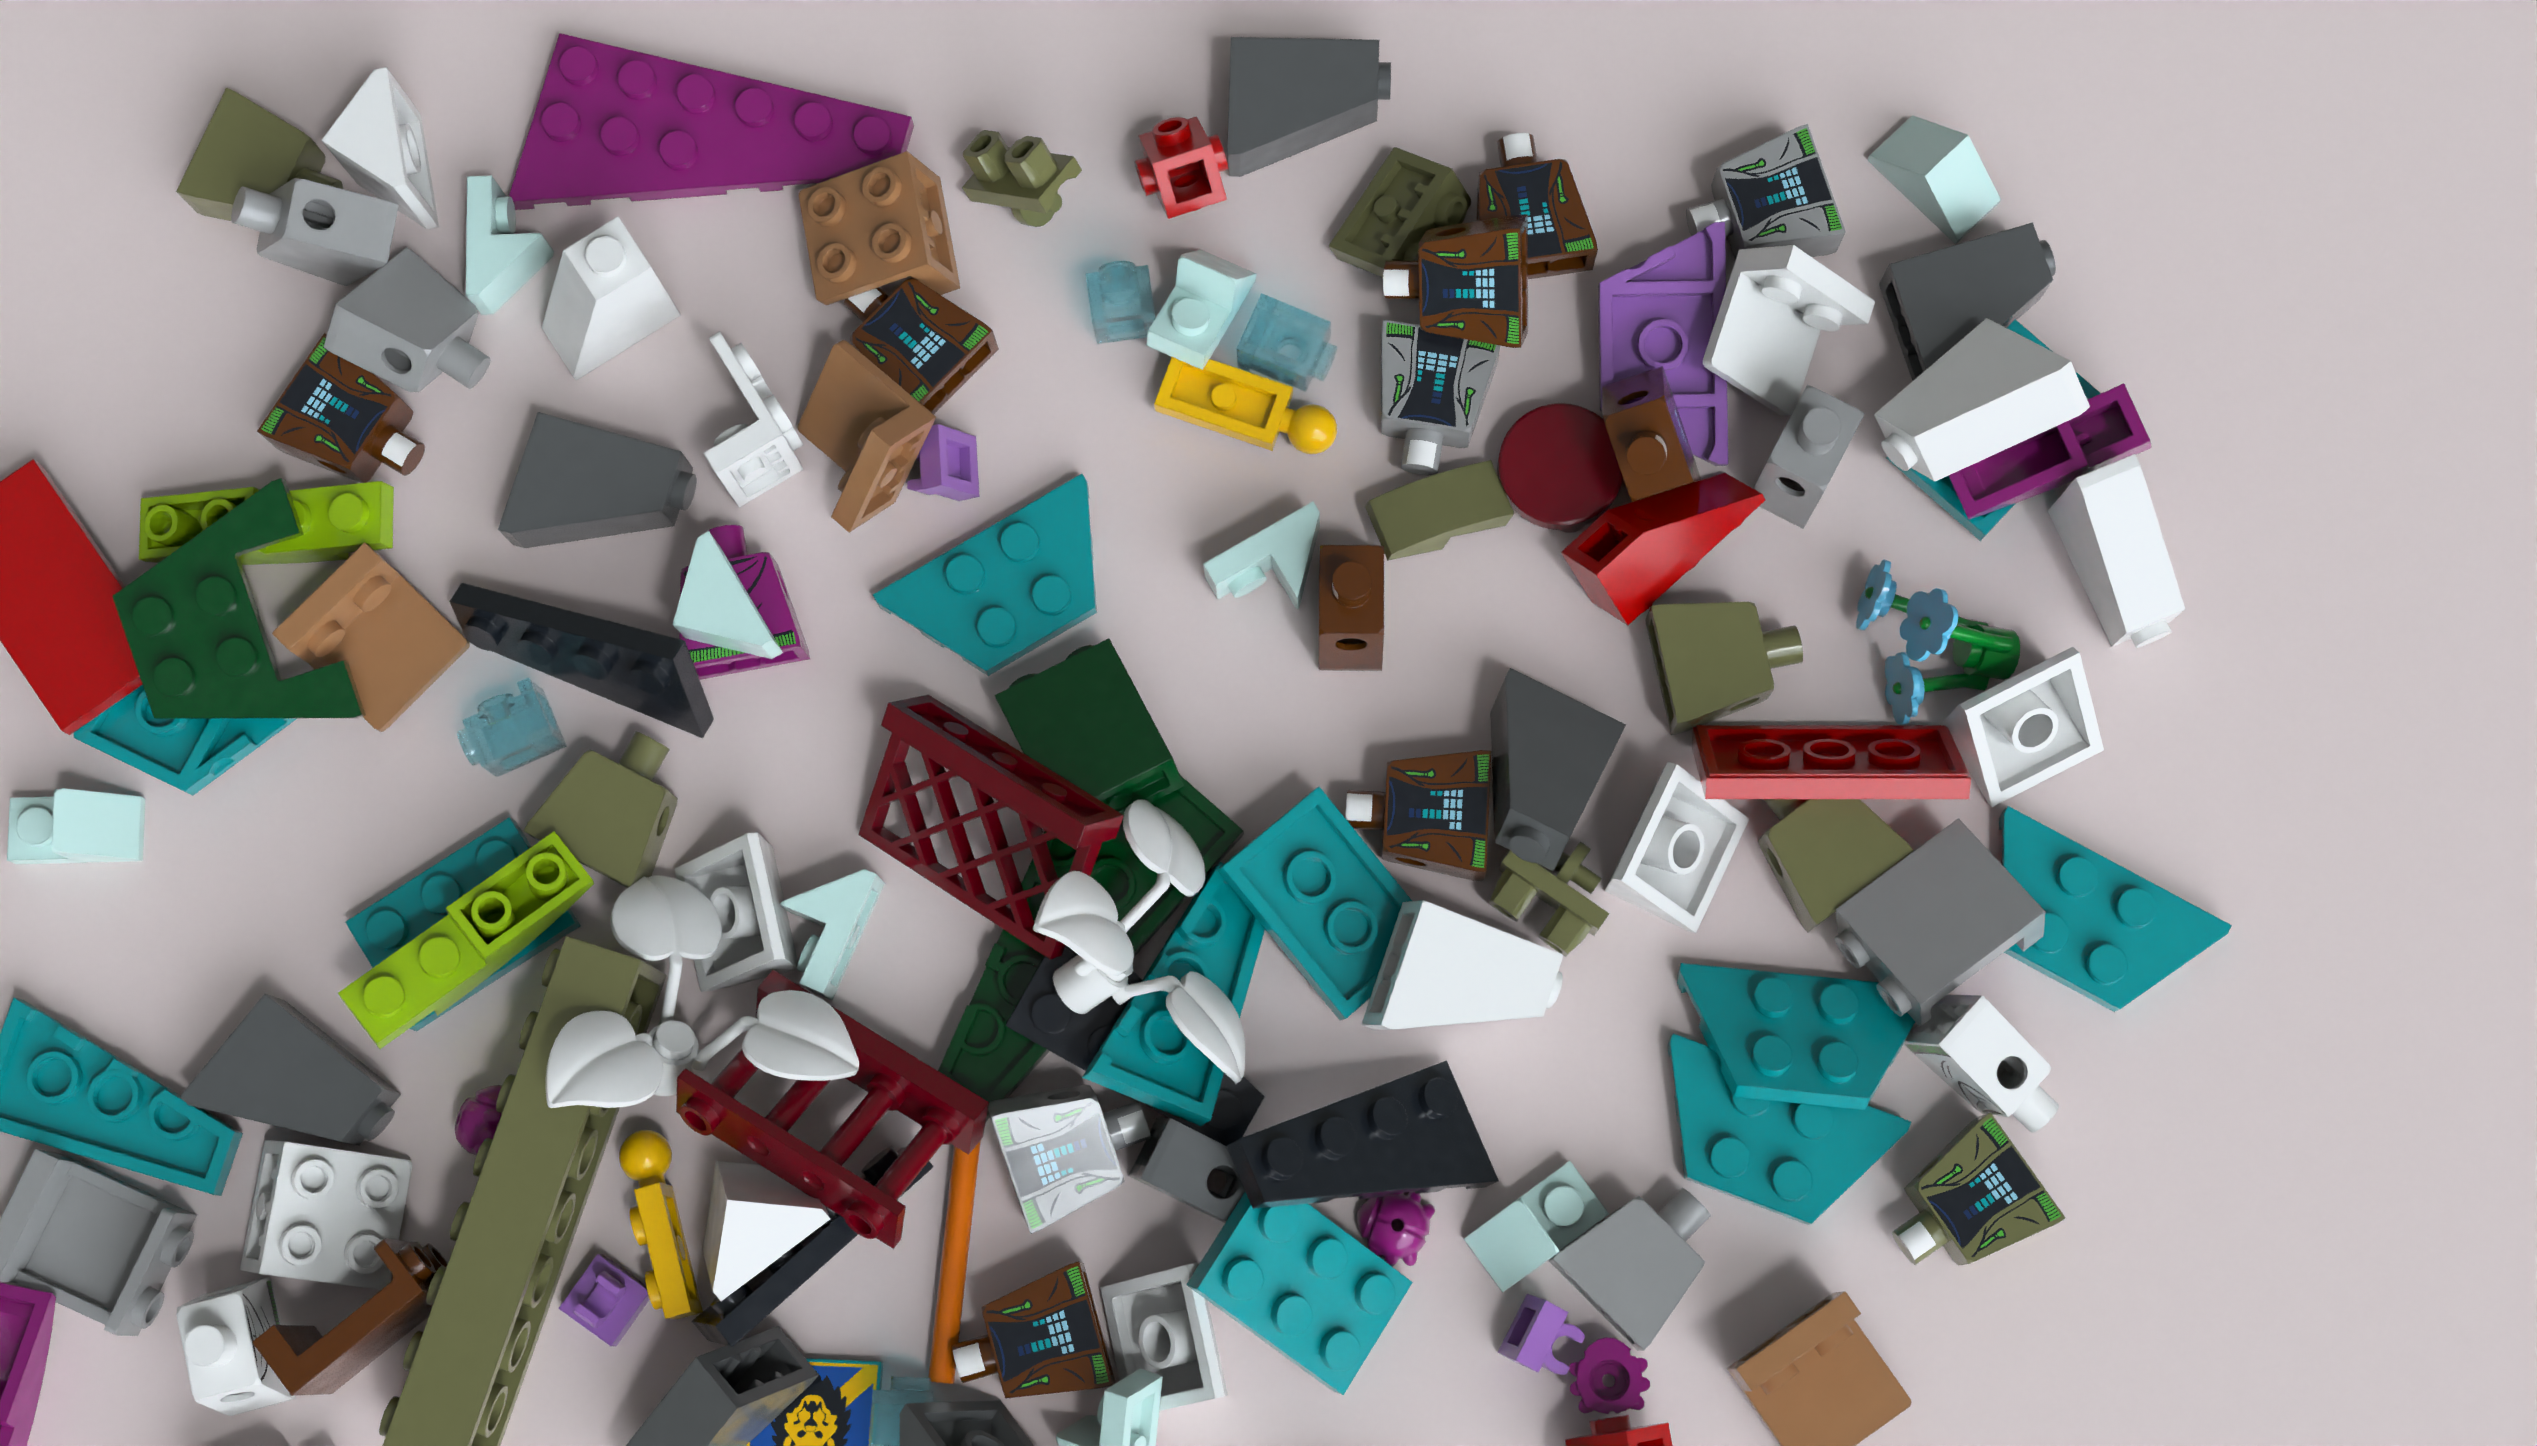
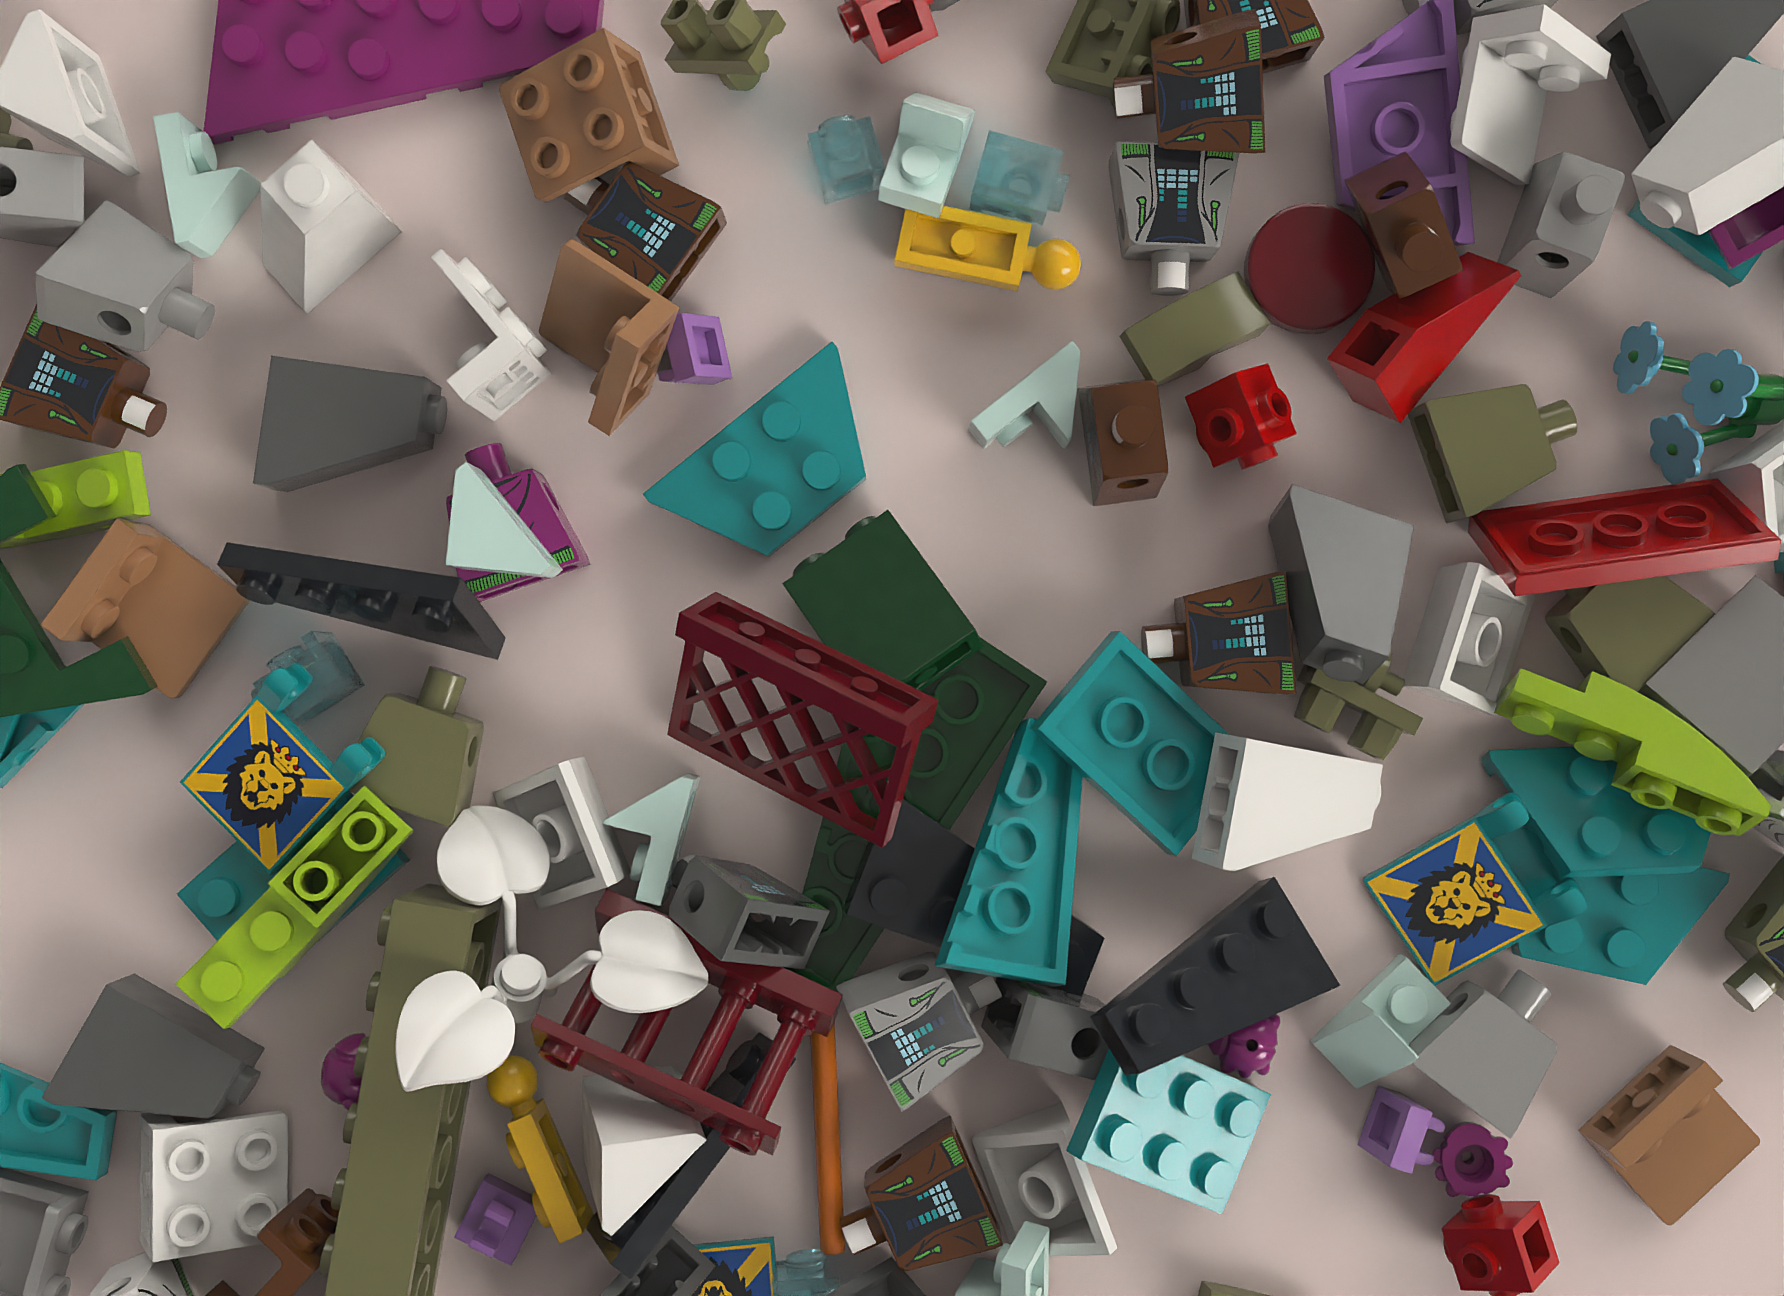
camera: 15 degrees left, 10 degrees up
white plant [1033,799,1245,1084] -> none
none -> flag [180,662,386,874]
none -> dark grey torso [669,855,830,969]
none -> red brick [1184,363,1297,470]
none -> flag [1363,792,1588,986]
none -> lime slope [1494,668,1771,836]

